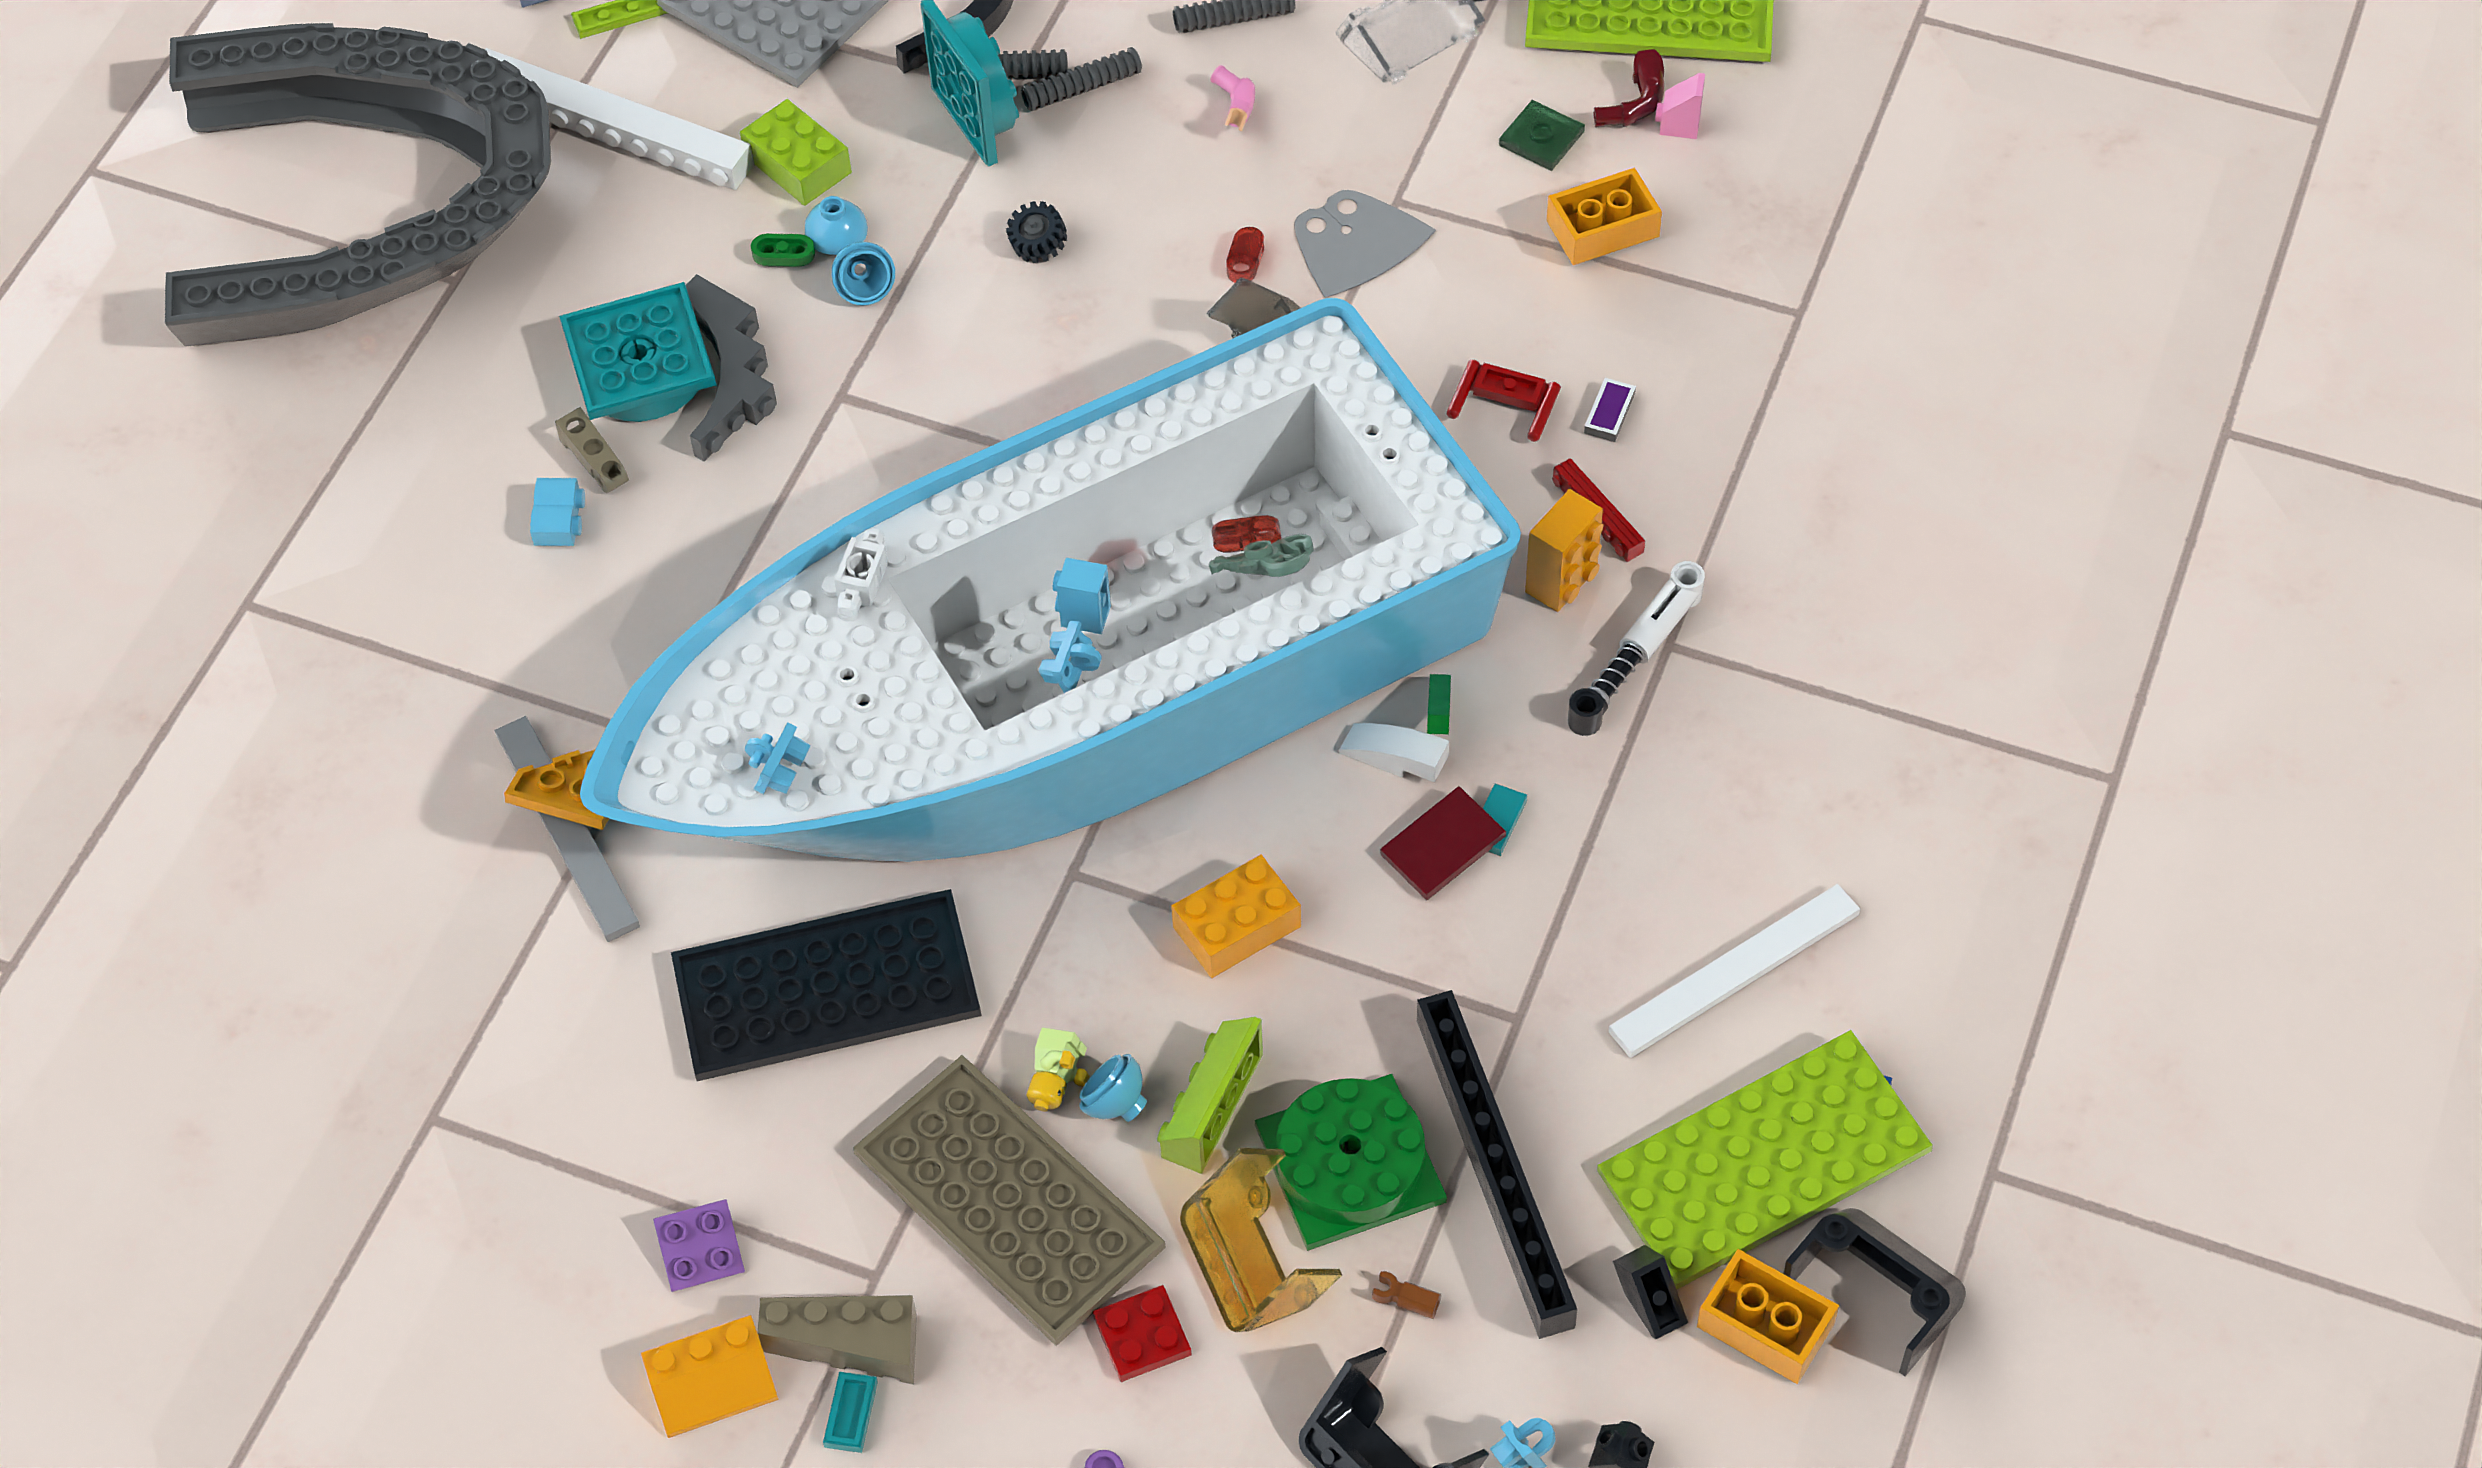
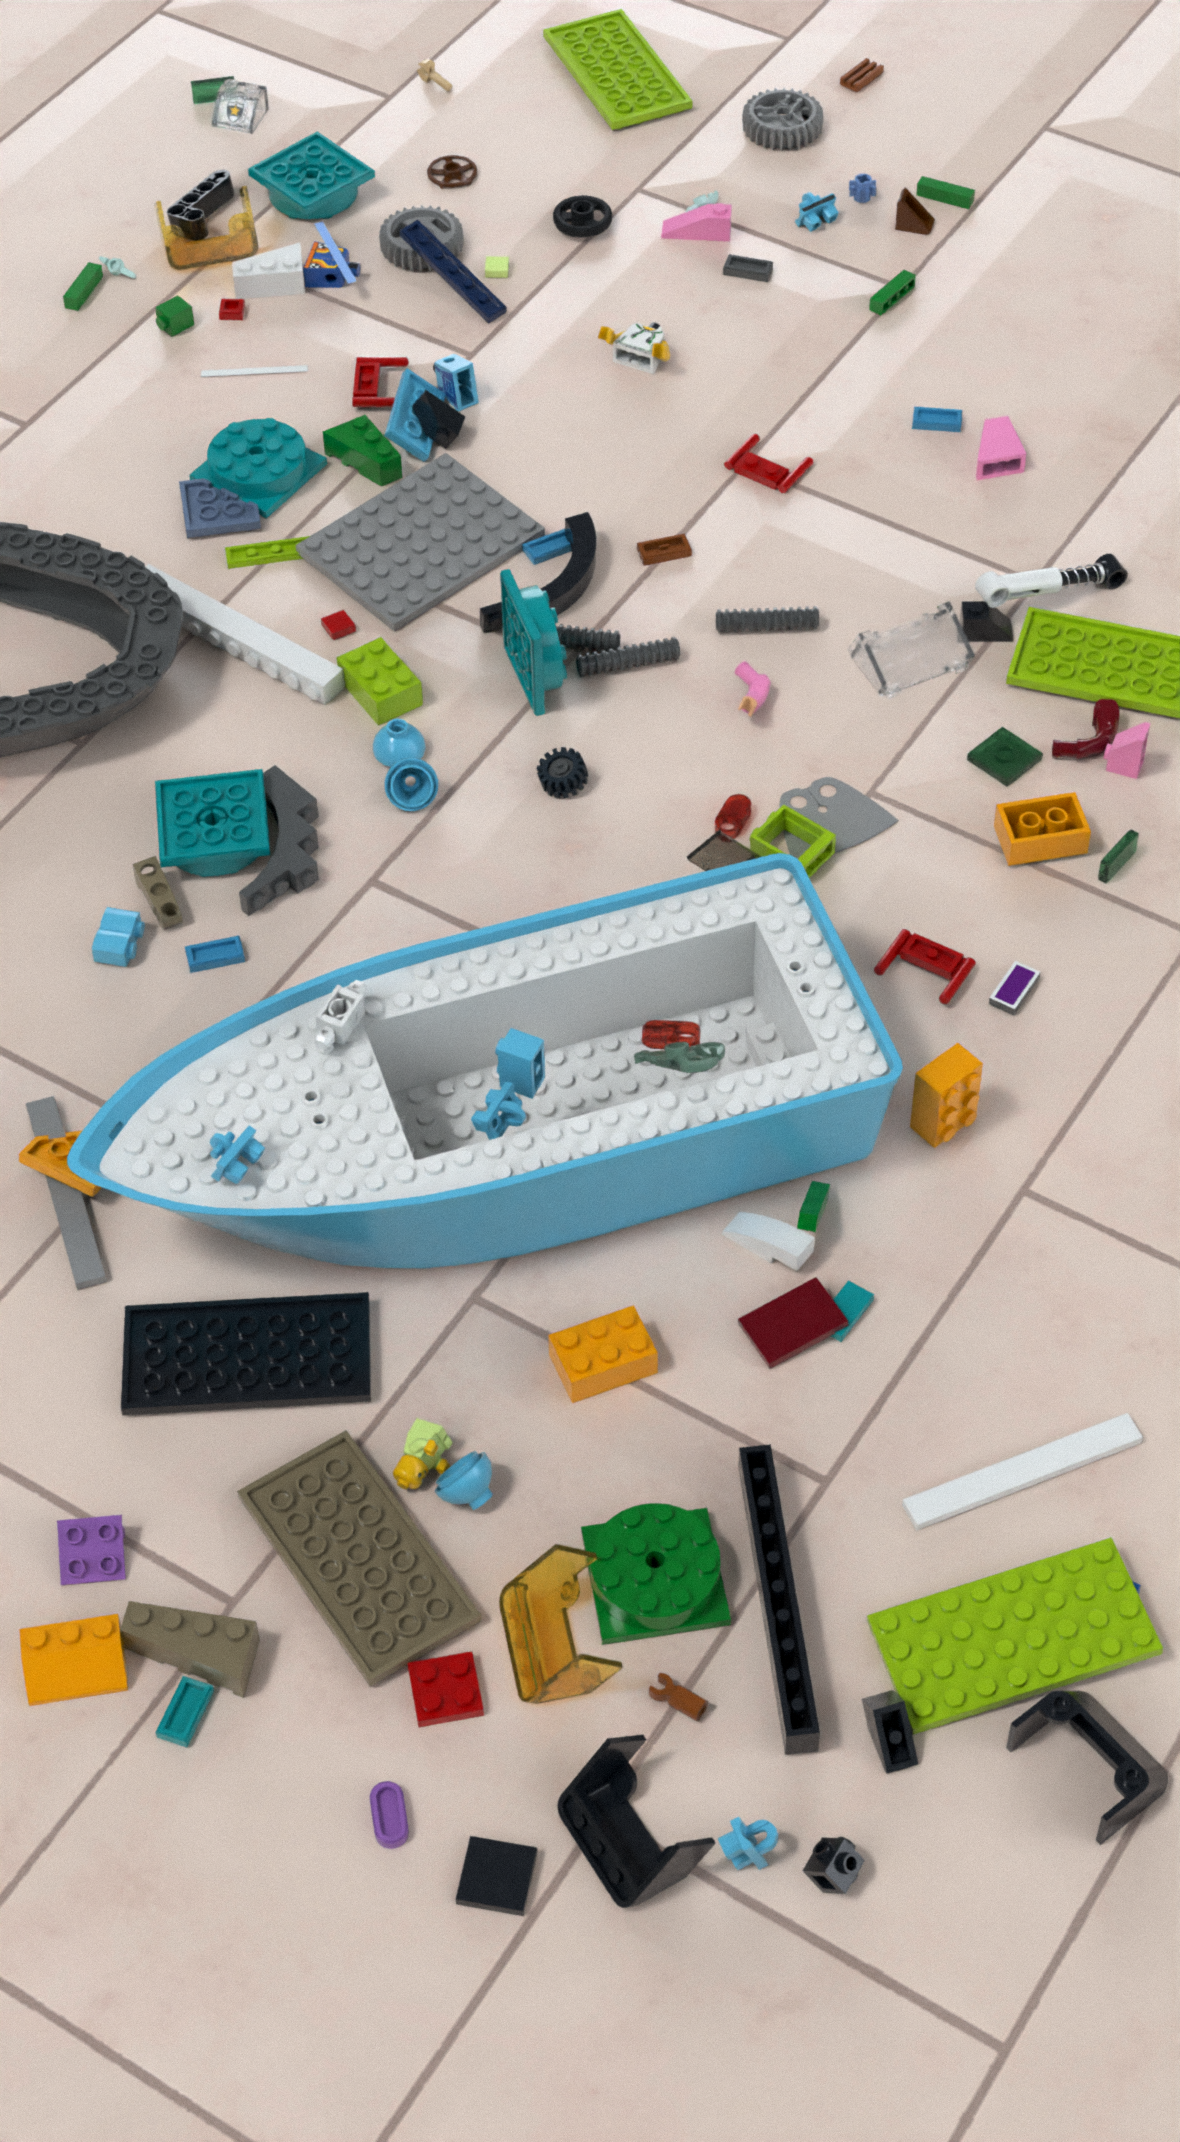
camera: 10 degrees right, 5 degrees down
green plate [751,233,815,267] -> none
lime slope [1157,1017,1263,1174] -> none
red piece [1552,458,1645,562] -> none
piece [1568,561,1705,736] -> none
light orange brick [1697,1249,1839,1384] -> none
none -> dark azure tile [185,935,245,973]
none -> red tile [321,609,356,640]
none -> lime window [749,804,836,878]
none -> clear green tile [1098,829,1139,884]

